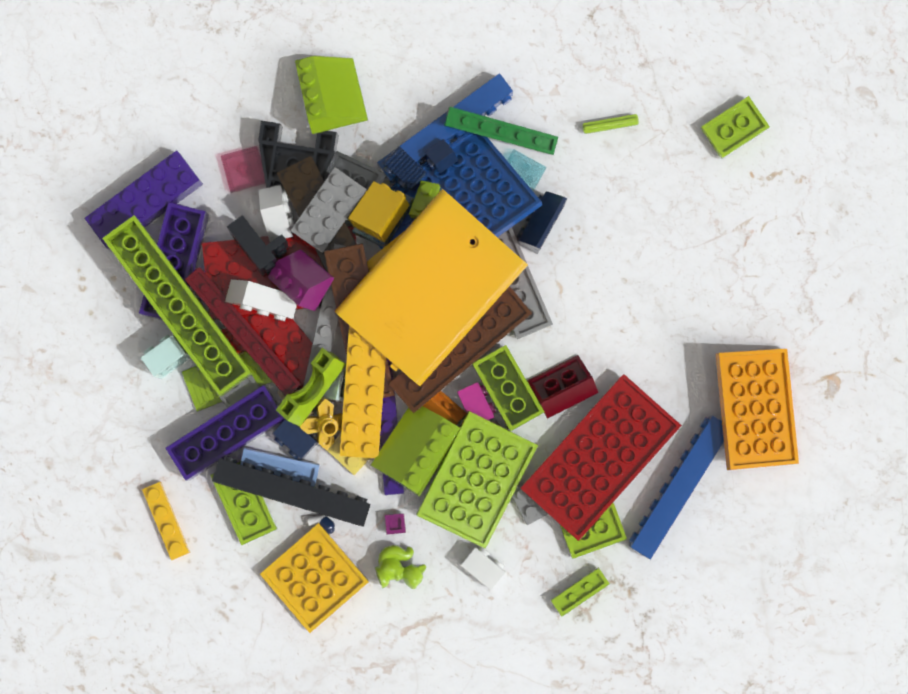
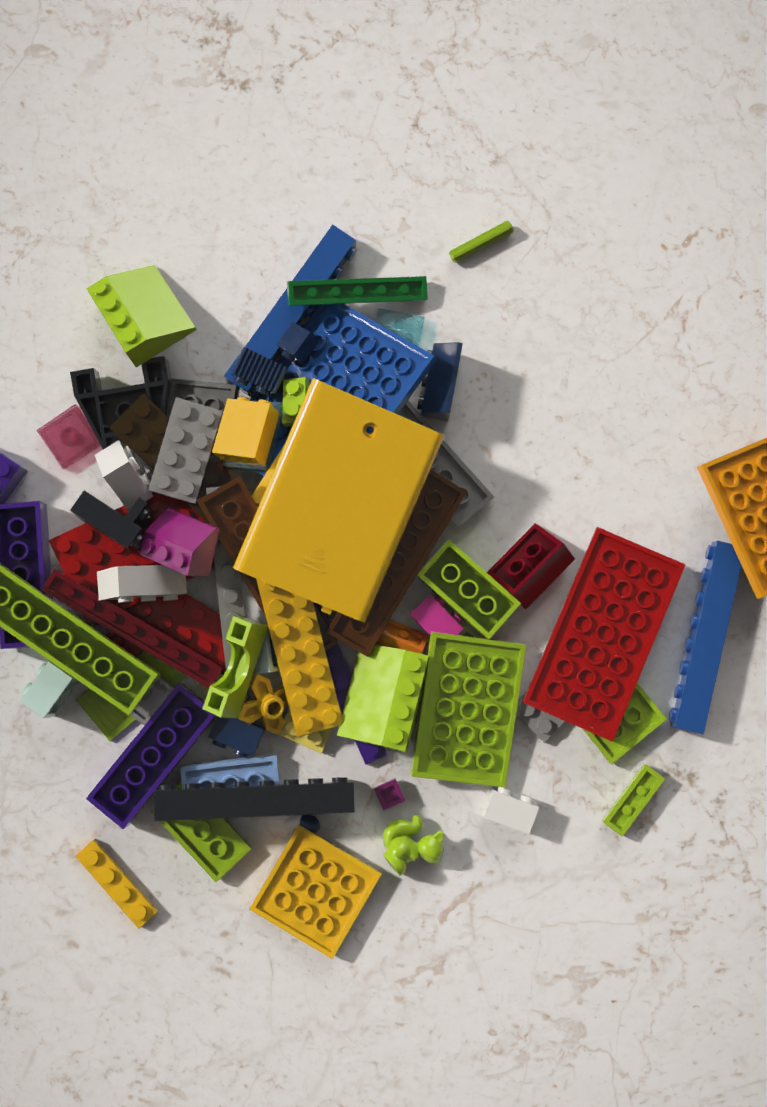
camera: 25 degrees left, 0 degrees up
lime plate [701,96,770,159] -> none

